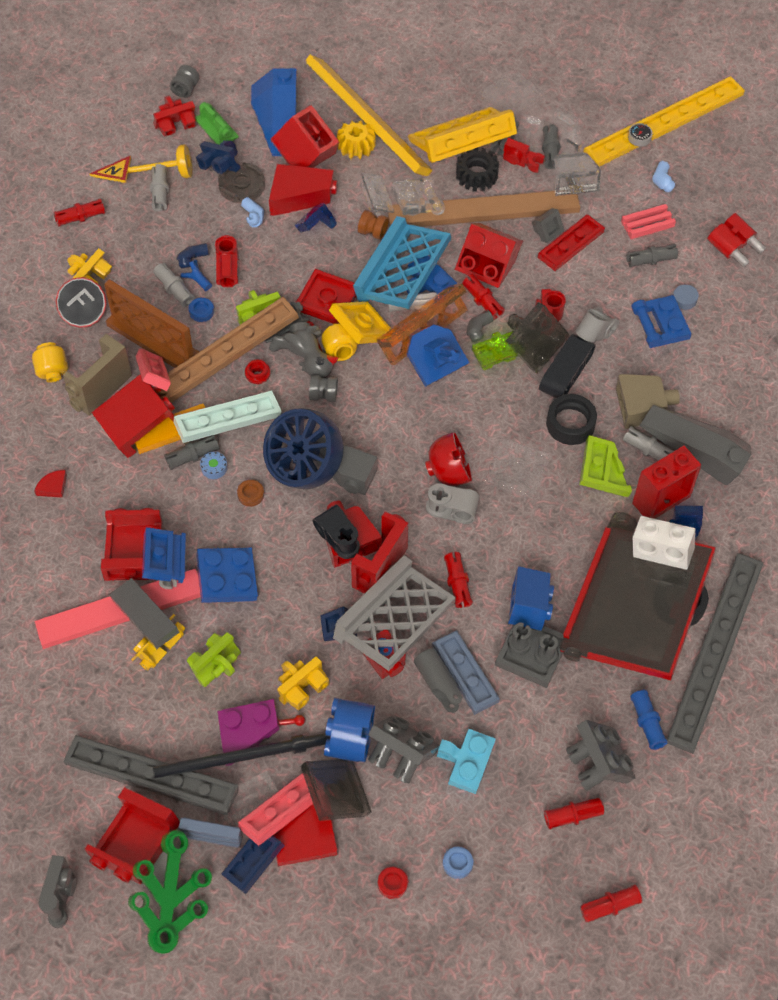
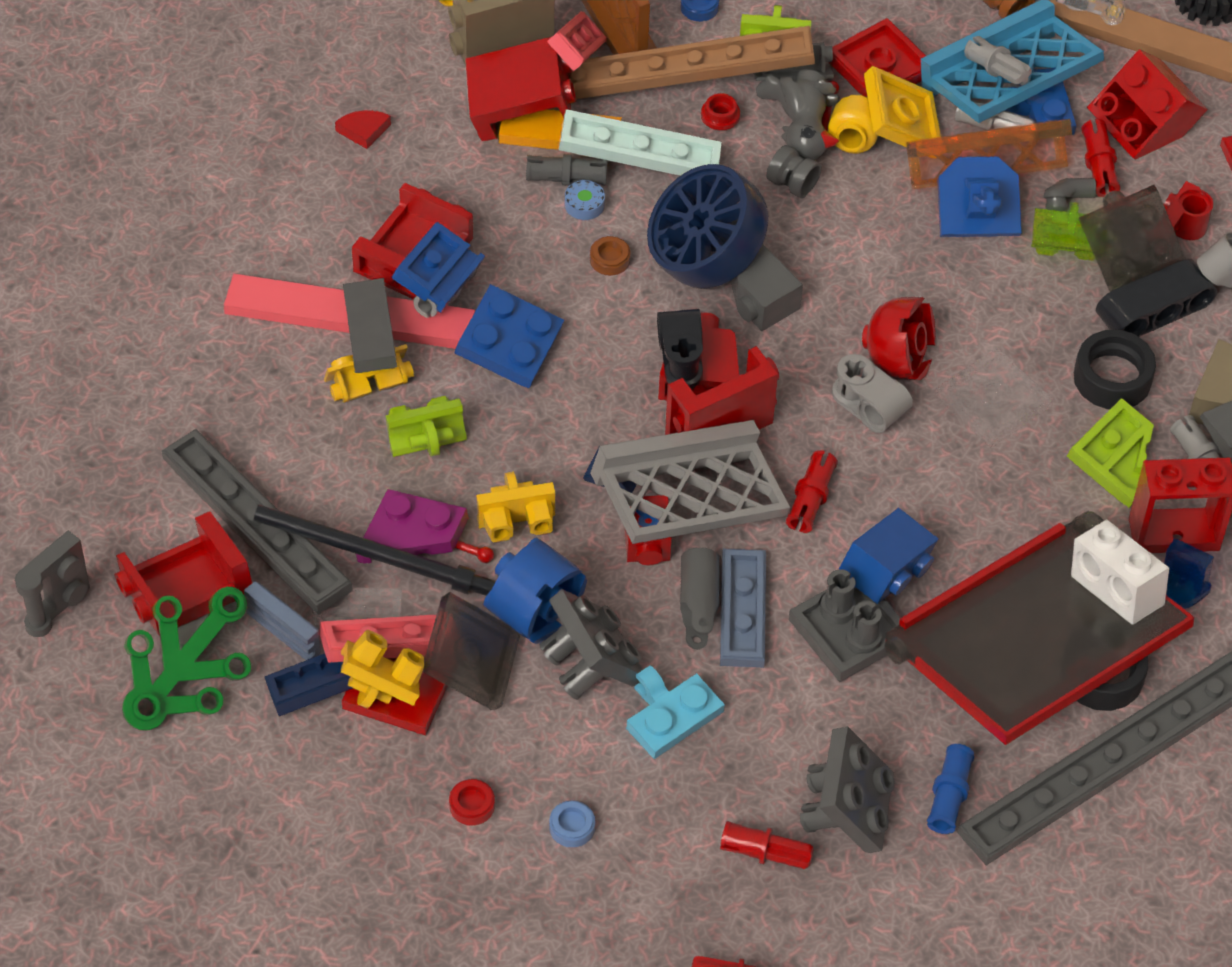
camera: 30 degrees right, 5 degrees down
none -> yellow hips [341,629,424,708]
none -> light grey axle [964,36,1032,85]

